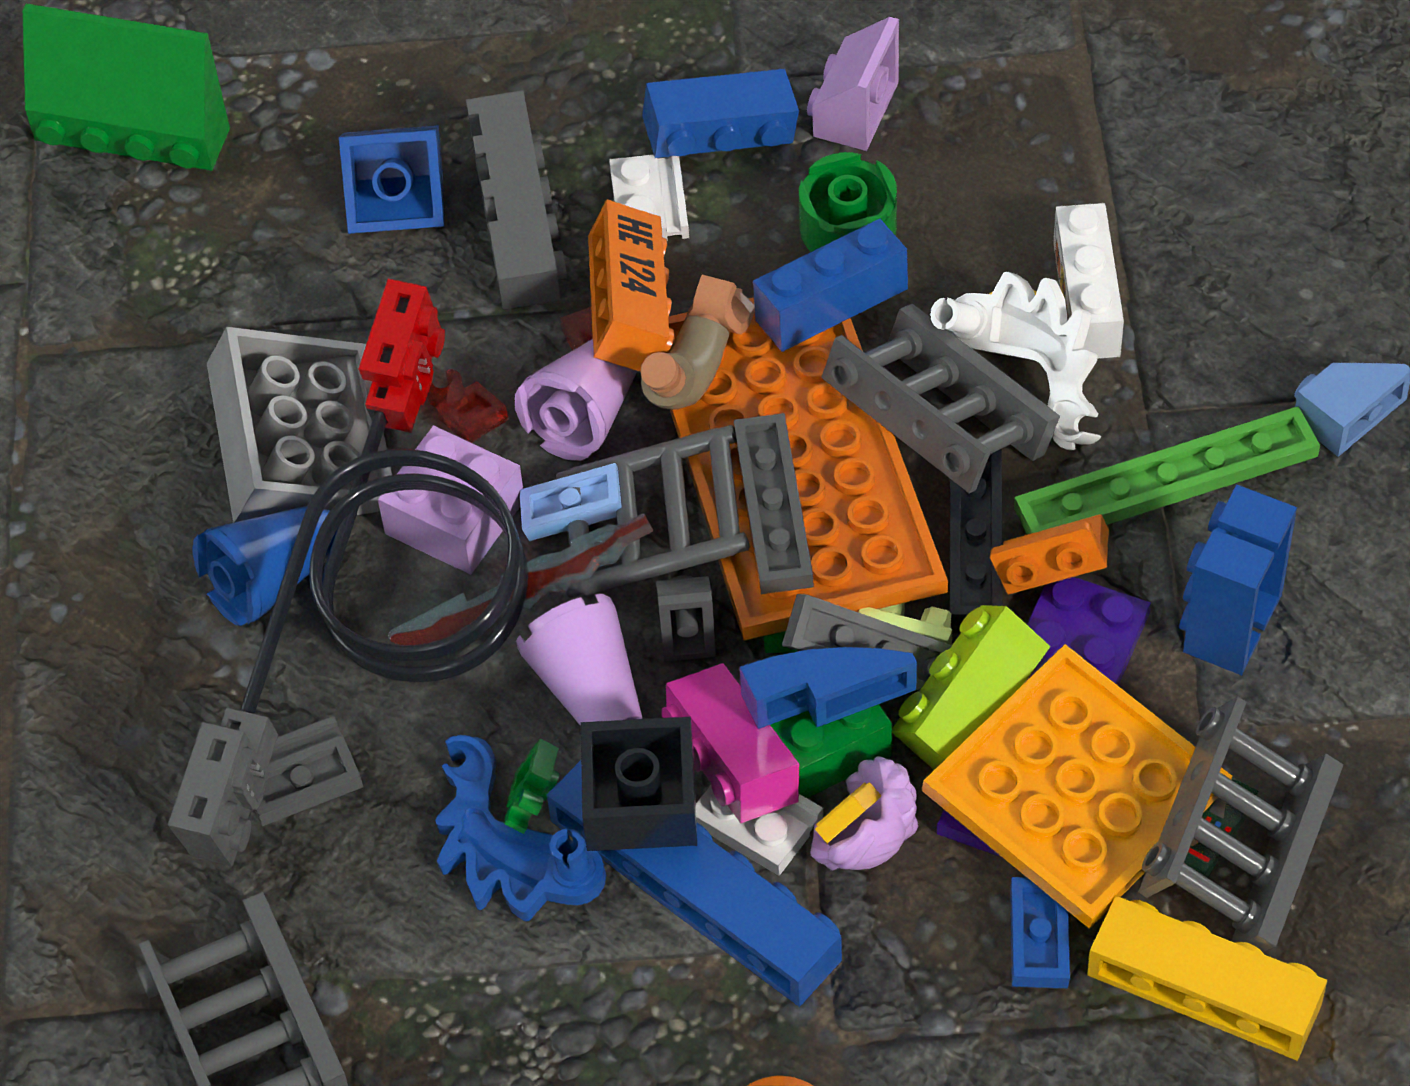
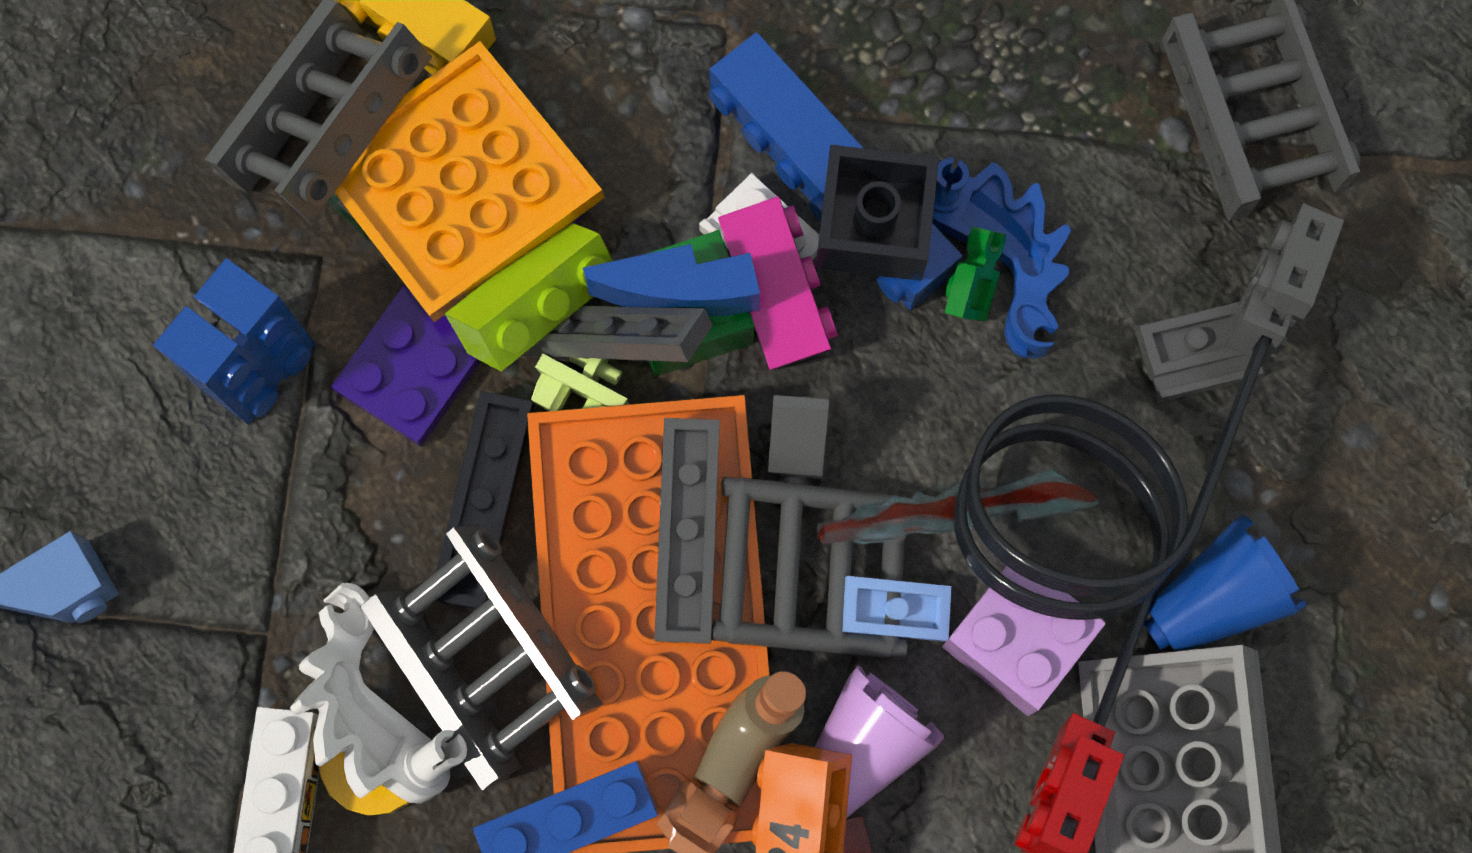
camera: 175 degrees left, 20 degrees up
clear red plate [427,369,509,443] -> none
lavender cone [516,594,643,726] -> none
lavender hair [810,756,918,871] -> none
yellow tile [815,782,881,844] -> none
orange bracket [990,514,1109,595] -> none
blue plate [1010,877,1070,989] -> none
bright green plate [1014,406,1320,535] -> none

